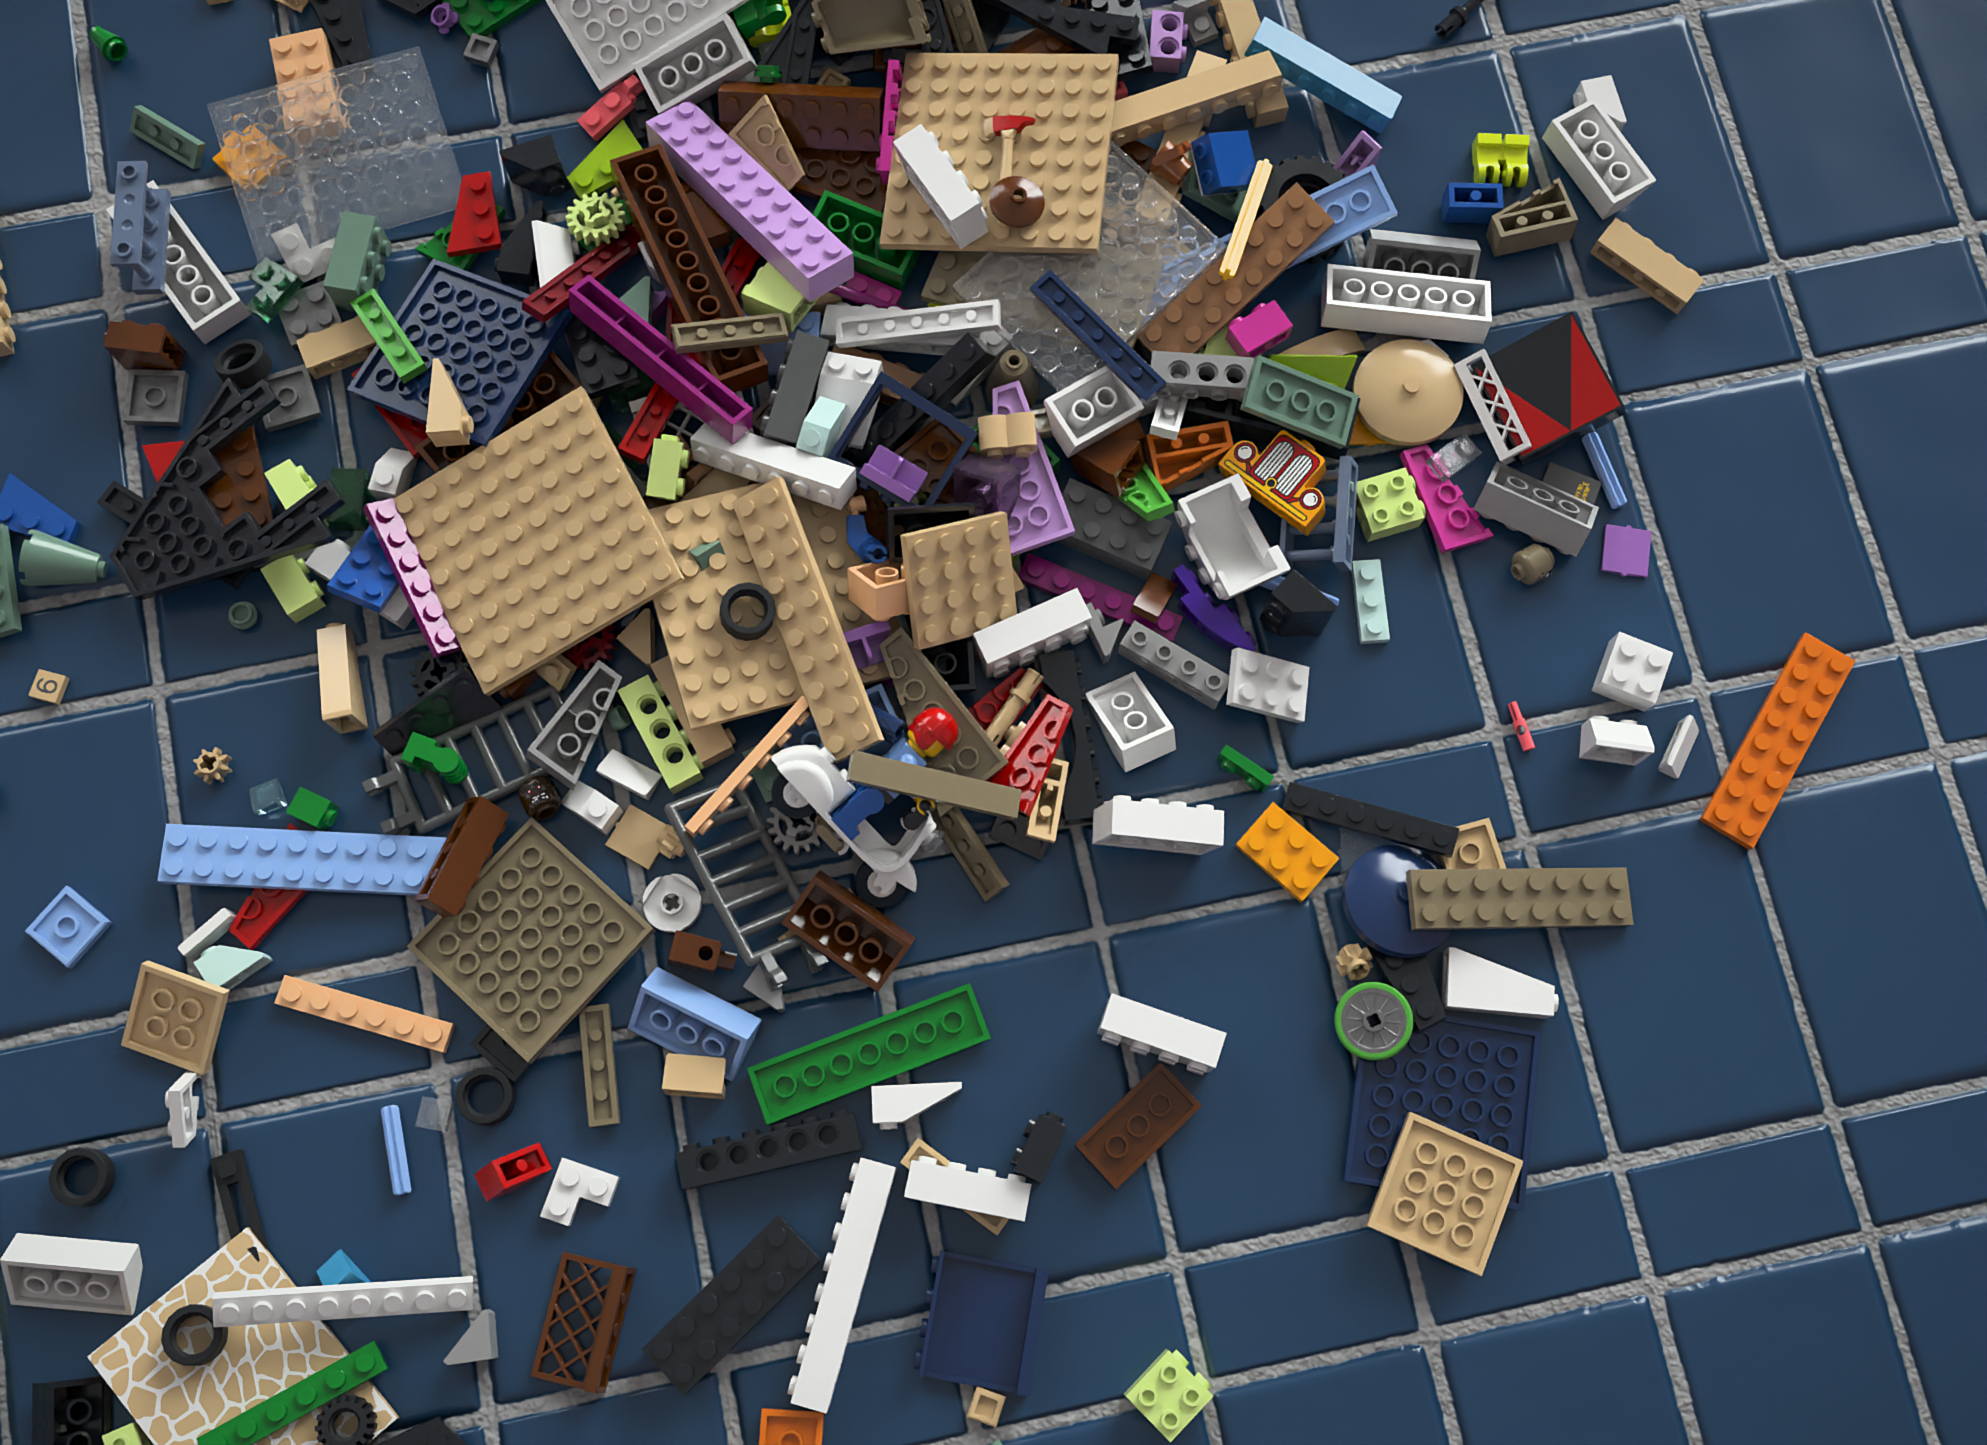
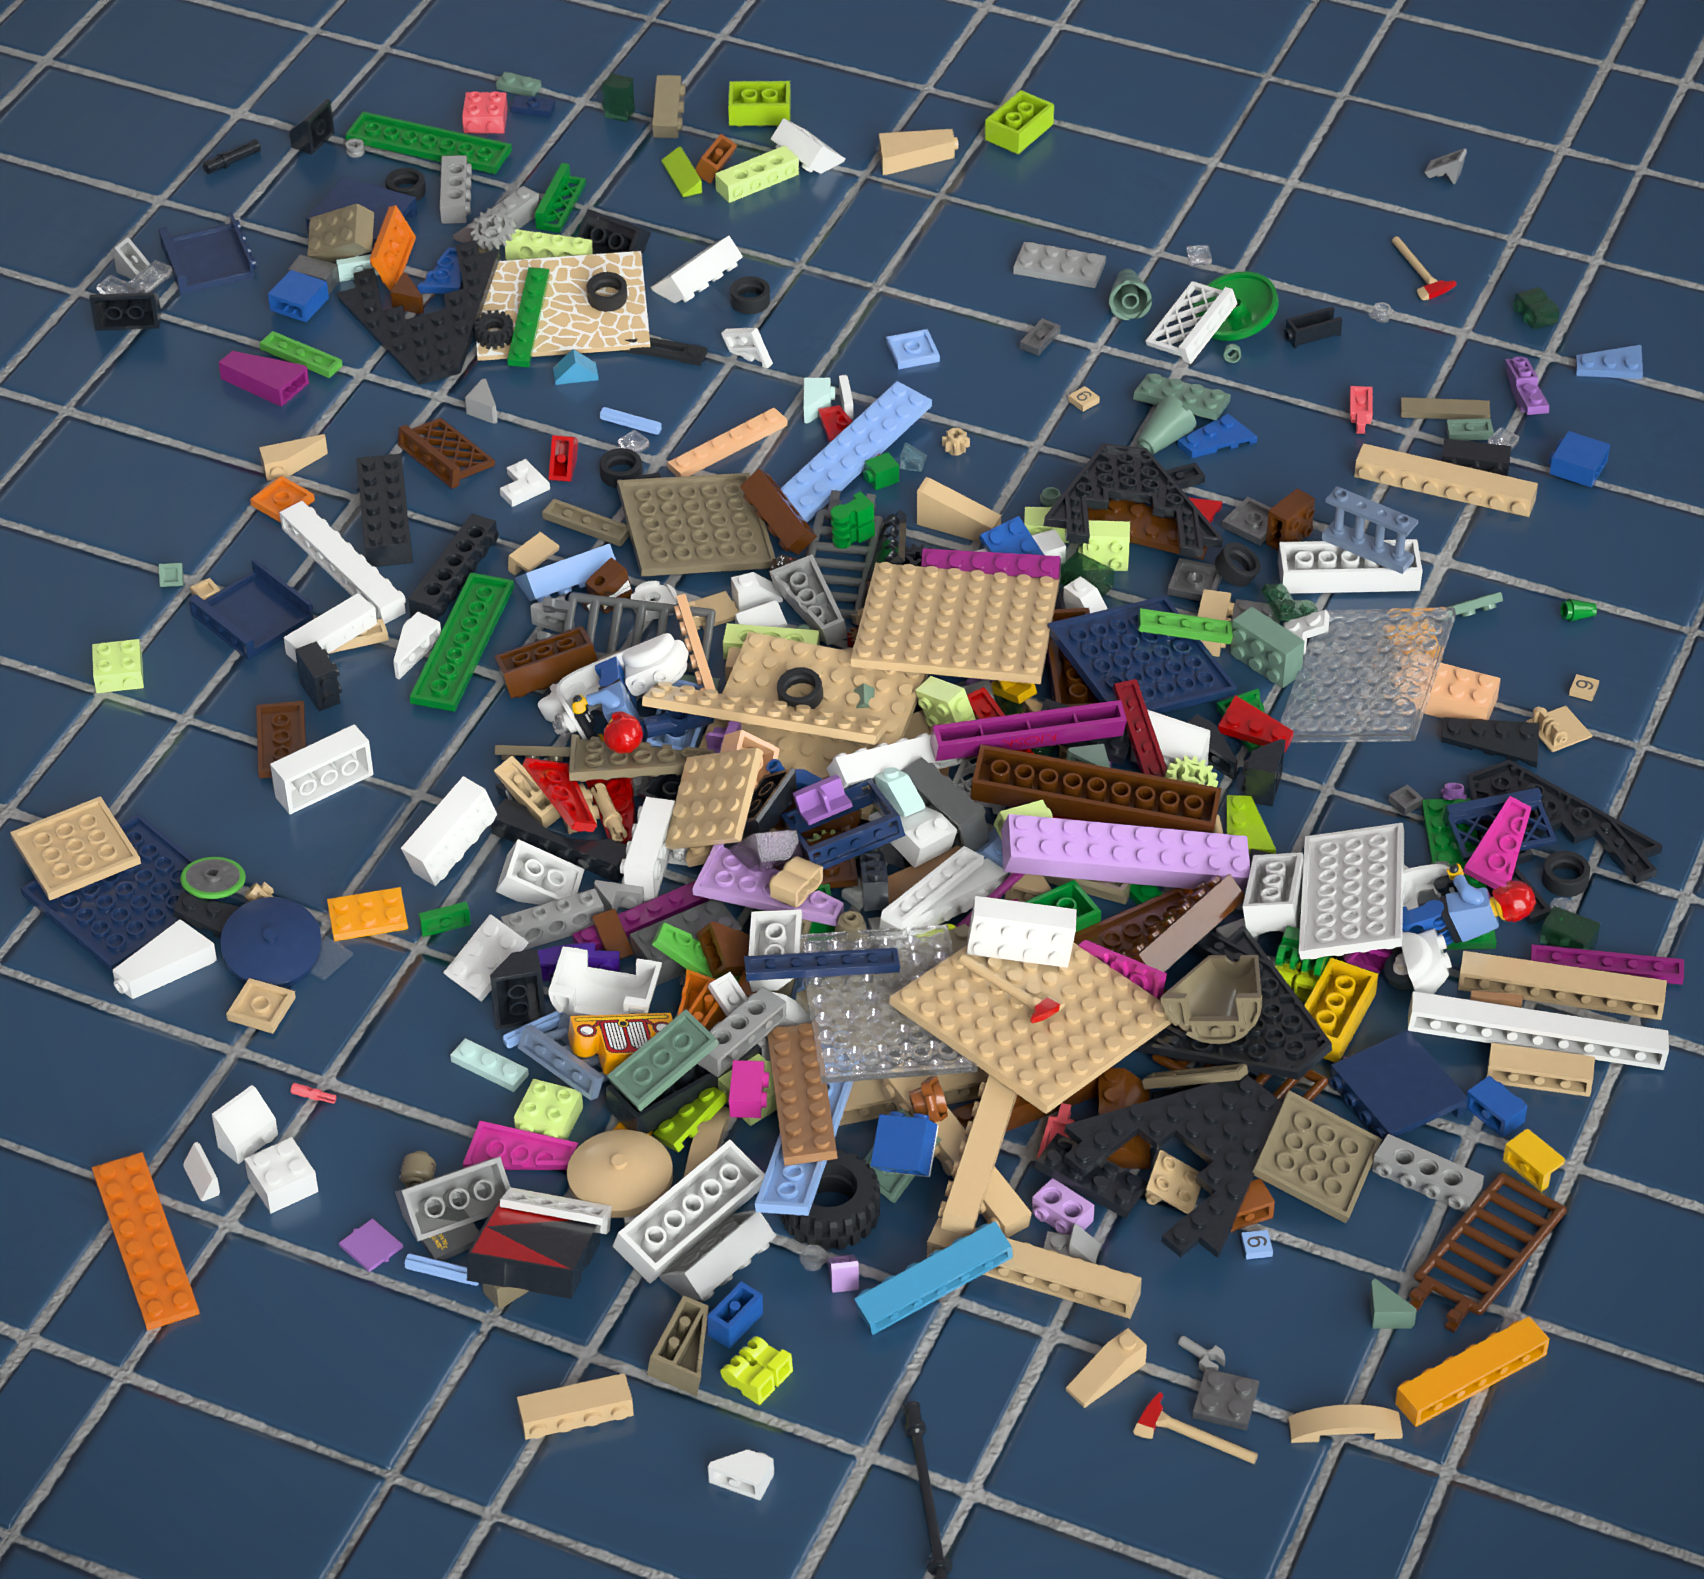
camera: 130 degrees right, 30 degrees down
tan plate [121,960,230,1075] -> none
white plate [212,1276,473,1327] -> none
tan slope [426,358,474,447] -> none
coral hinge [577,74,645,142] -> none
dark tan tile [671,312,789,354] -> none
tan wing [728,95,806,192] -> none
green plate [754,65,781,83] -> none
dark tan tile [846,750,1021,820] -> none
reddish brown dish [989,176,1045,228] -> none
axle [1219,159,1273,281] -> none
black plate [1282,782,1460,858] -> none
dark tan plate [1406,867,1634,930] -> none
clear plate [1426,432,1482,483] -> none
white slope [1542,98,1656,220] -> none

